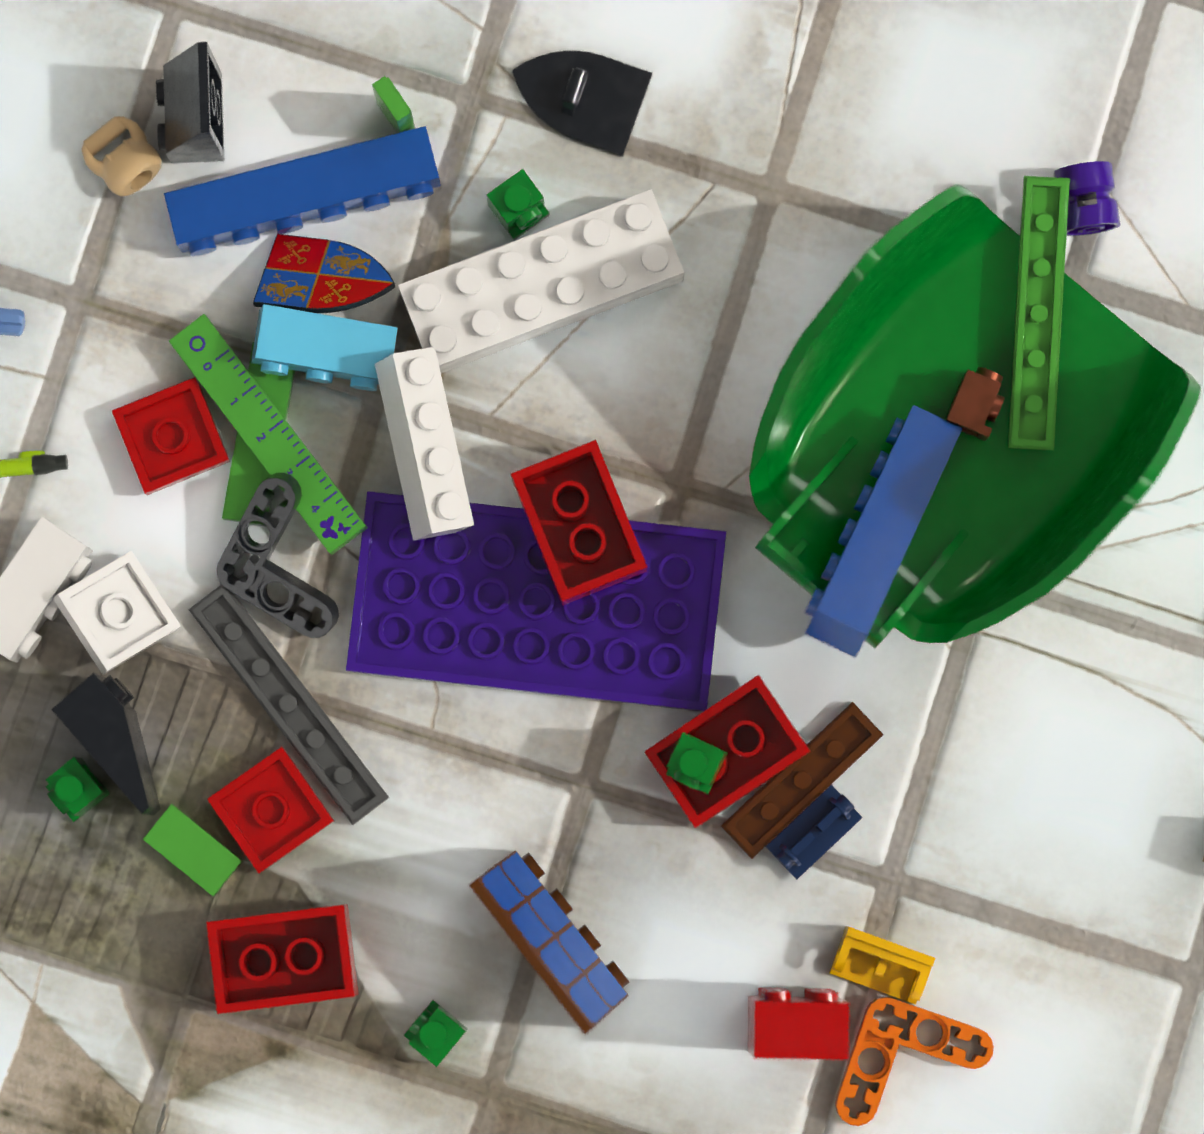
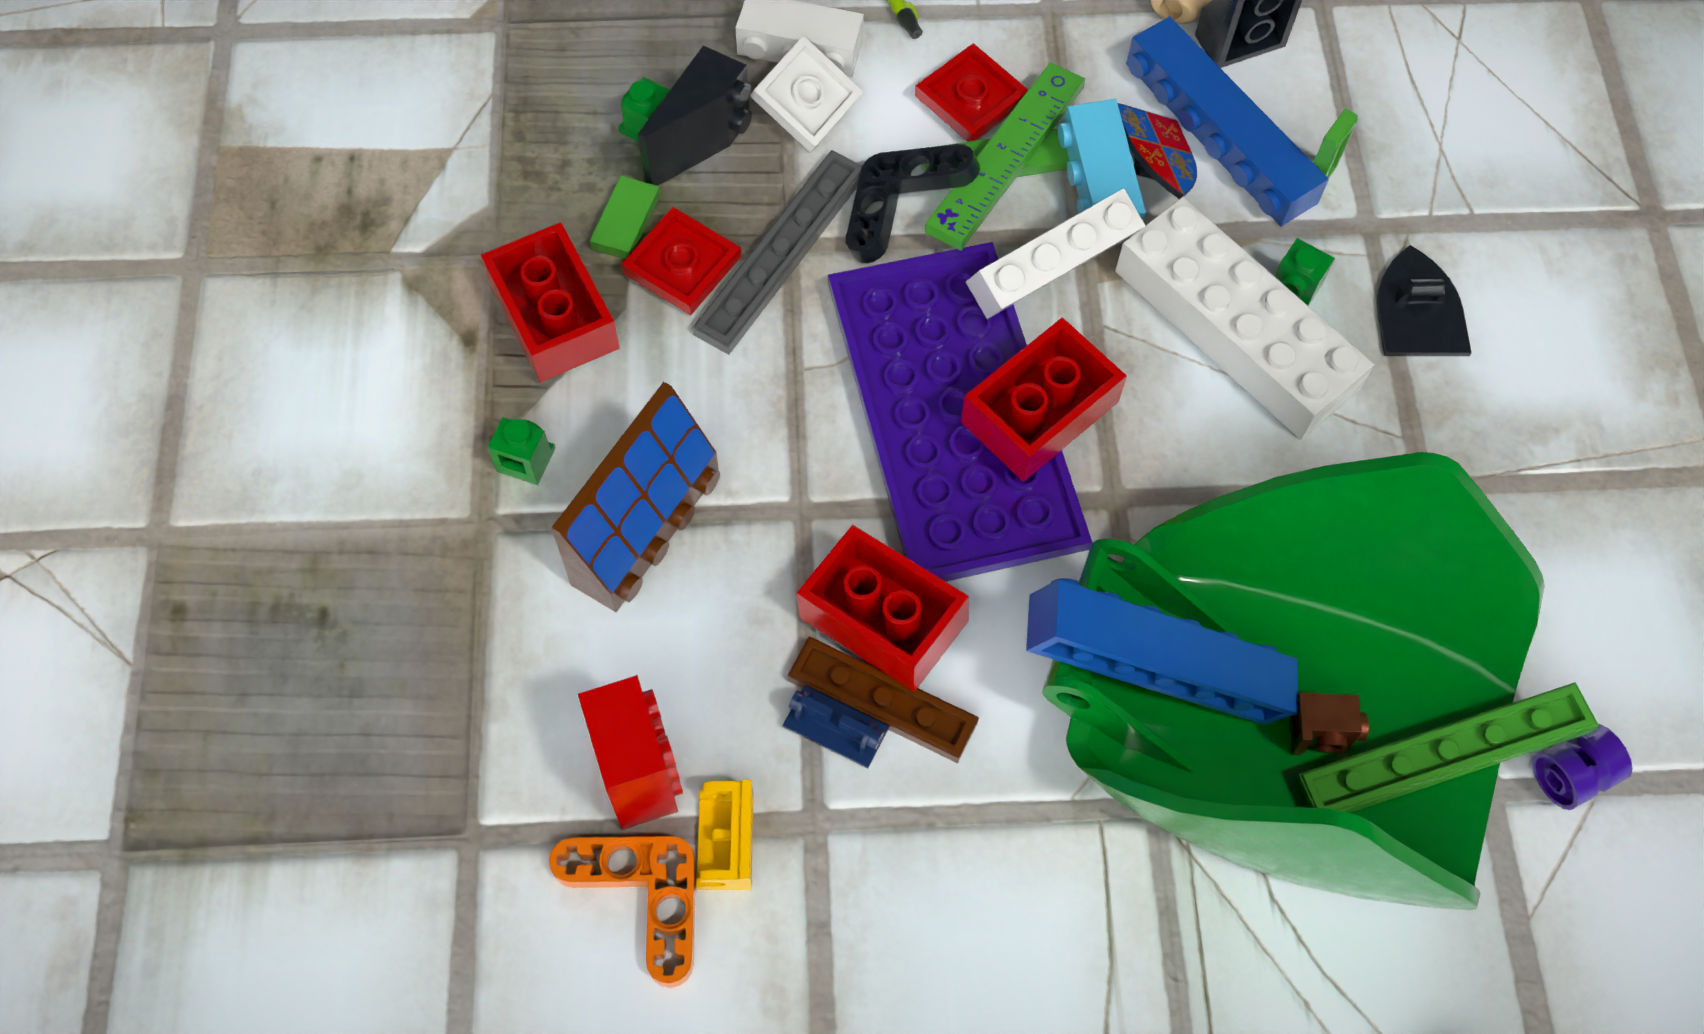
camera: 70 degrees right, 20 degrees down
green brick [666,732,728,794] -> none

